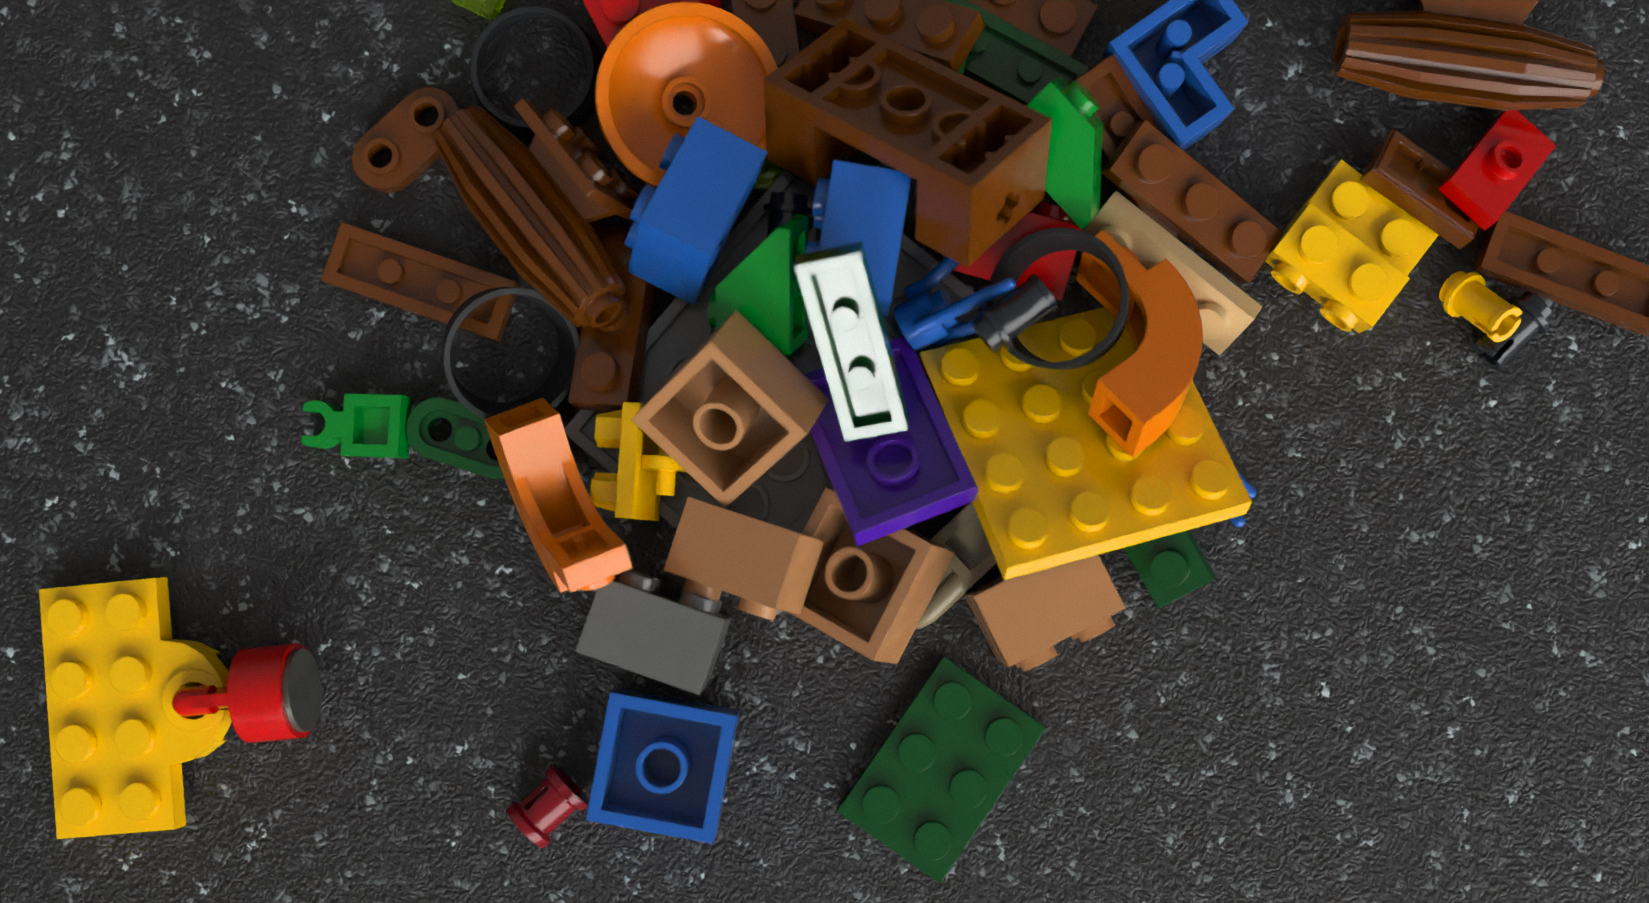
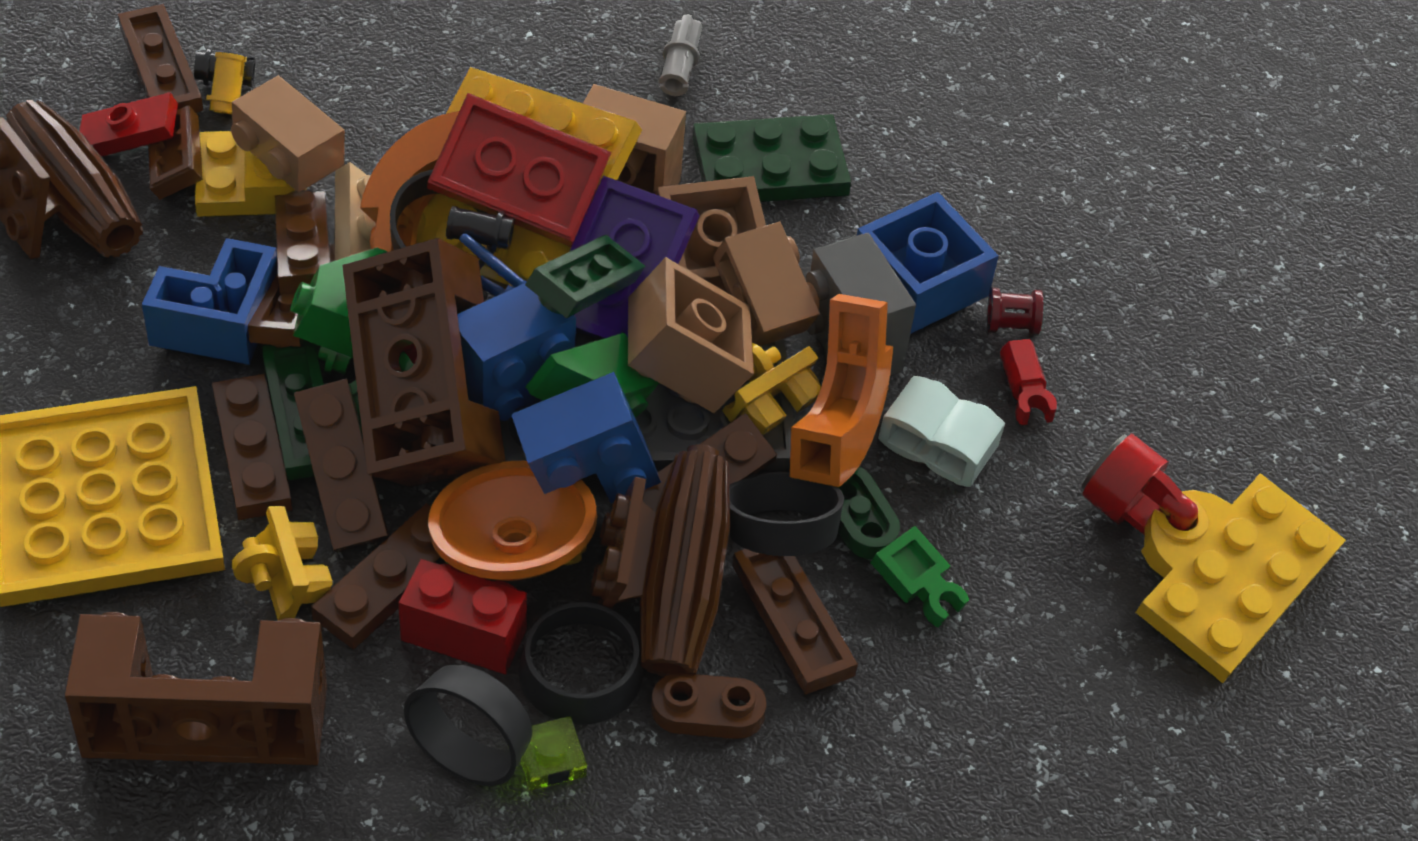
camera: 140 degrees left, 35 degrees down
none -> medium nougat brick [231,75,345,193]
none -> red tile [427,93,611,248]
none -> light grey axle [659,14,702,96]
none -> light aqua brick [878,376,1005,487]
none -> red bar [1000,339,1057,425]

